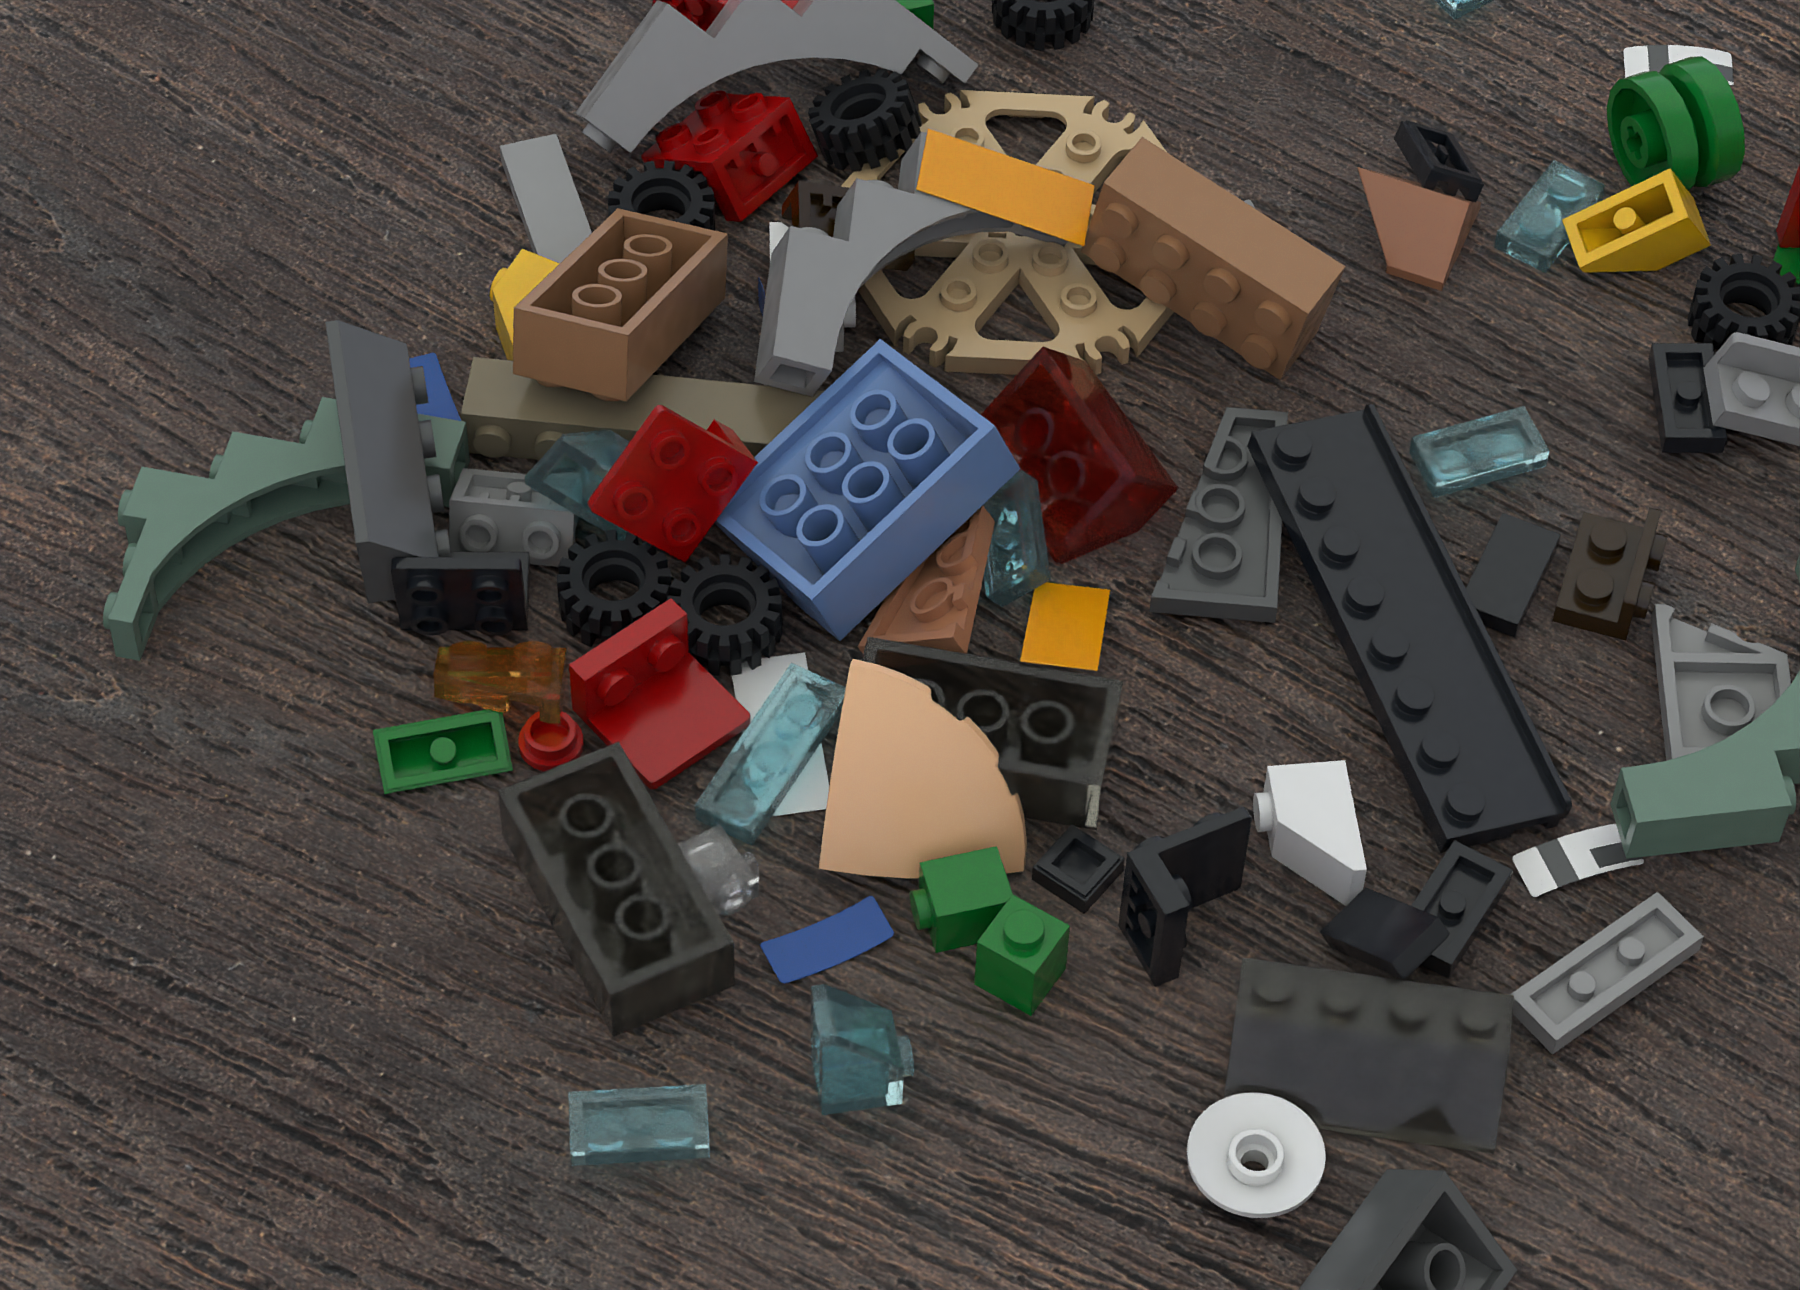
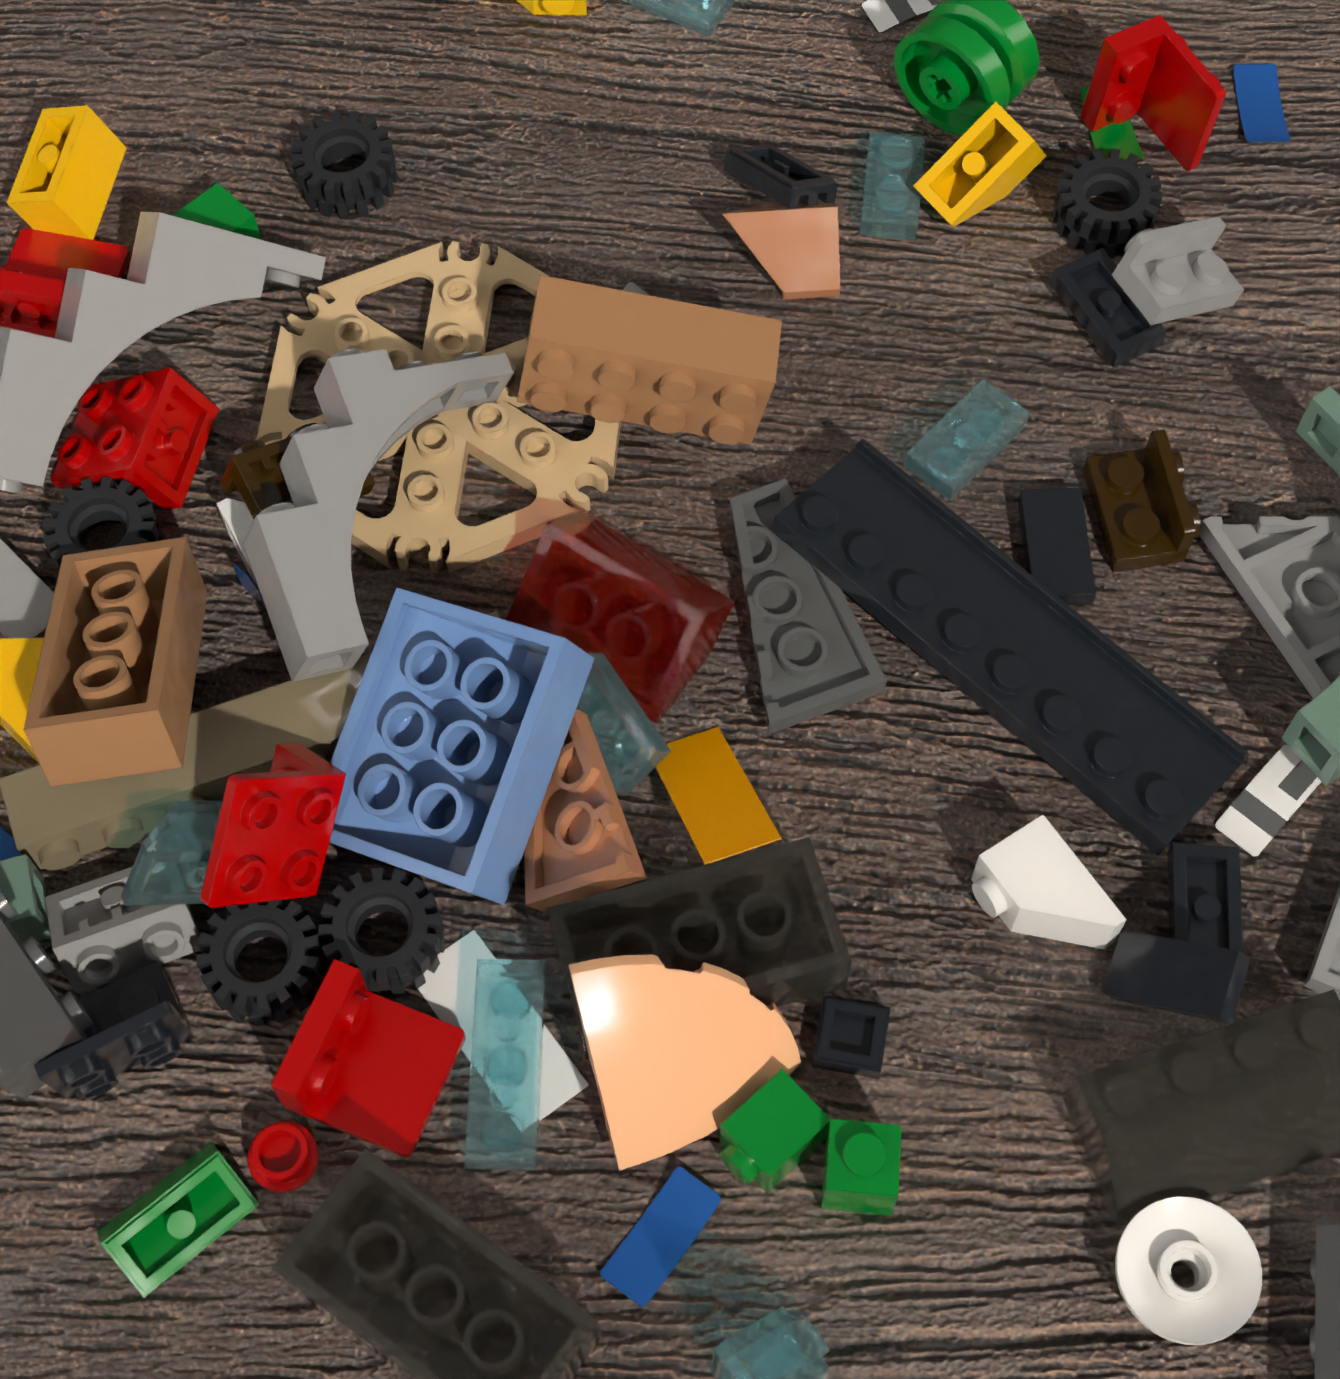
camera: 25 degrees left, 10 degrees up
clear orange wing [433,641,567,723] -> none
clear bracket [662,824,759,923] -> none
black tyre [808,69,922,172] -> none
light orange sticker [916,128,1095,246] -> none
black bracket [1118,807,1252,987] -> none

